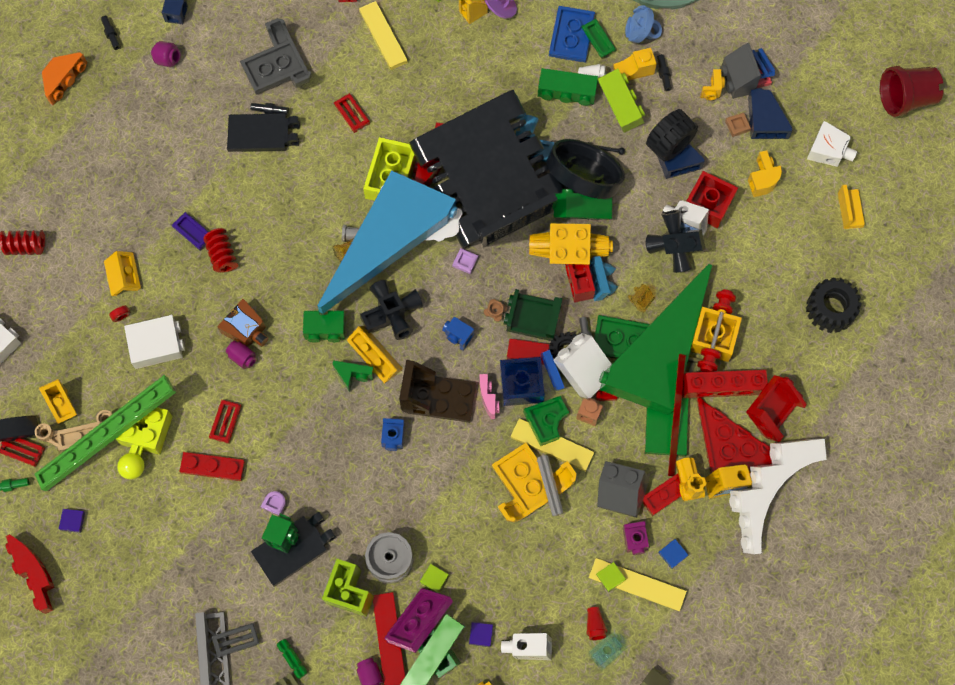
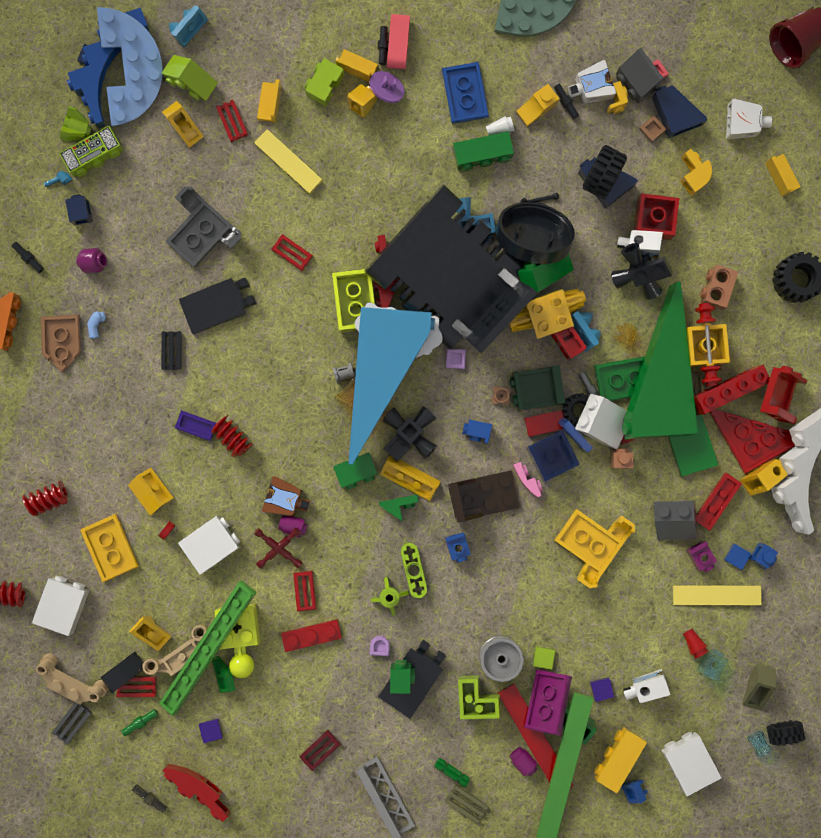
camera: 25 degrees left, 15 degrees up
dark grey tile [211,623,260,658] -> none
black bar [250,103,289,115] -> none
light yellow tile [511,418,594,472] -> none
green tile [523,396,569,446] -> none
light grey axle [537,455,563,516] -> none
green tile [581,19,616,58] -> none
lime tile [596,562,626,592] -> none
lime brick [598,69,645,133] -> none
medium blue tile [625,5,662,43] -> none
red sticker [668,354,686,476] -> none
yellow piece [676,457,707,501] -> none
blue tile [752,48,775,79] -> none
none -> medium nougat tile [41,315,81,373]
none -> yellow tile [80,514,139,583]
none -> light blue arm [87,311,106,339]
none -> black tile [161,331,182,370]
none -> green tile [212,656,236,693]
none -> dark red piece [254,527,302,569]
none -> dark red tile [299,729,341,771]
none -> lime brick [371,577,409,616]
none -> lime beam [401,543,427,598]
none -> torso [568,60,616,104]
none -> nougat brick [700,265,738,310]
none -> blue brick [749,543,778,570]

